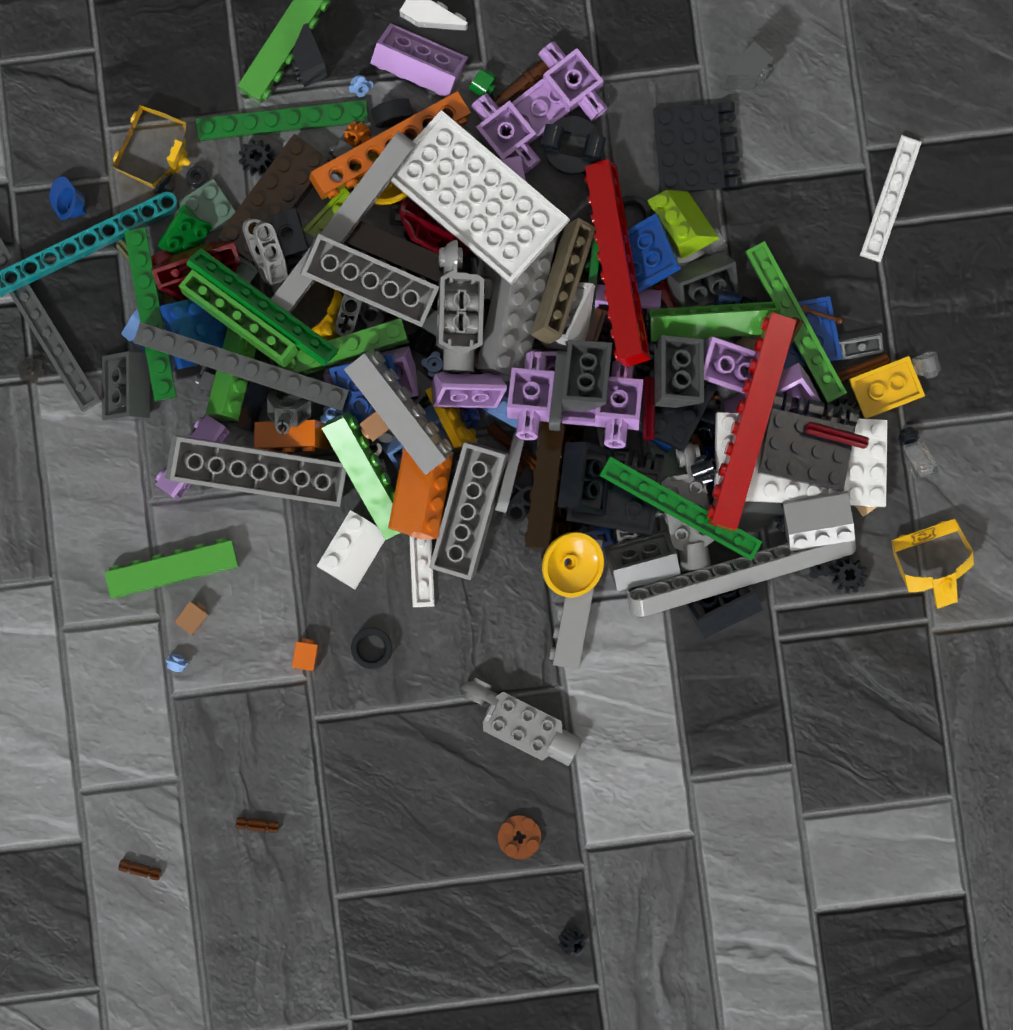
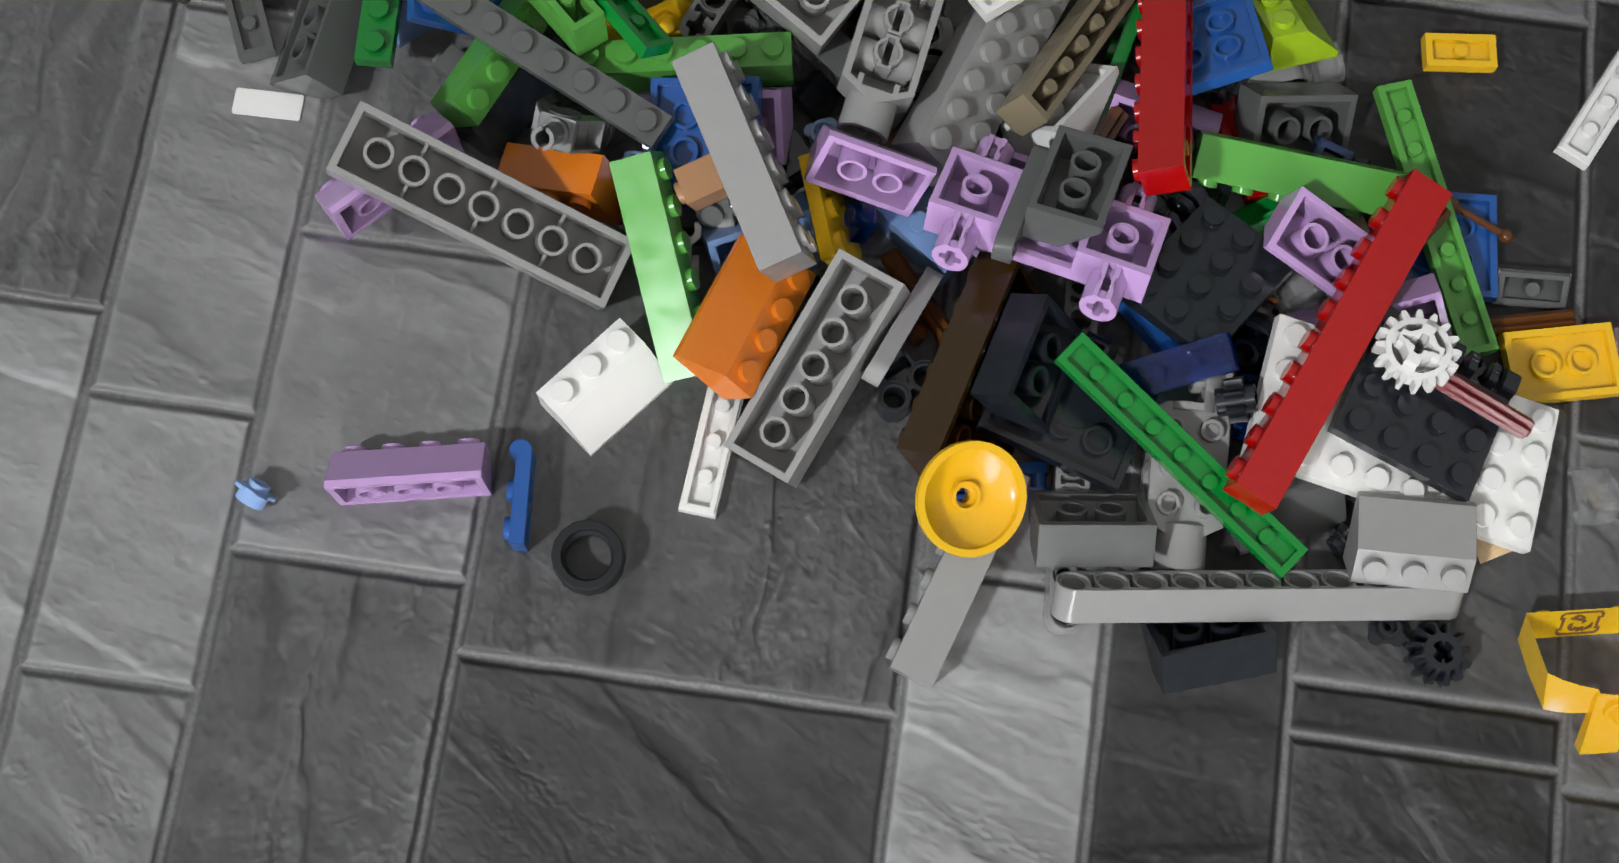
camera: 15 degrees right, 10 degrees down
bright green brick [104,538,239,599] -> none
reddish brown axle [118,859,162,881] -> none
medium nougat brick [175,601,209,636] -> none
reddish brown axle [236,817,279,833] -> none
orange brick [292,638,319,671] -> none
light grey brick [460,678,582,766] -> none
dark red axle [643,377,655,440] -> none
dark grey slope [654,335,704,408] -> none
black plate [898,427,919,445] -> none
none -> white sticker [232,87,304,121]
none -> lavender slope [324,438,492,506]
none -> blue plate [503,439,536,552]
none -> clear blue plate [1118,332,1240,397]
none -> white gear [1371,309,1462,394]
none -> yellow plate [1421,33,1498,73]

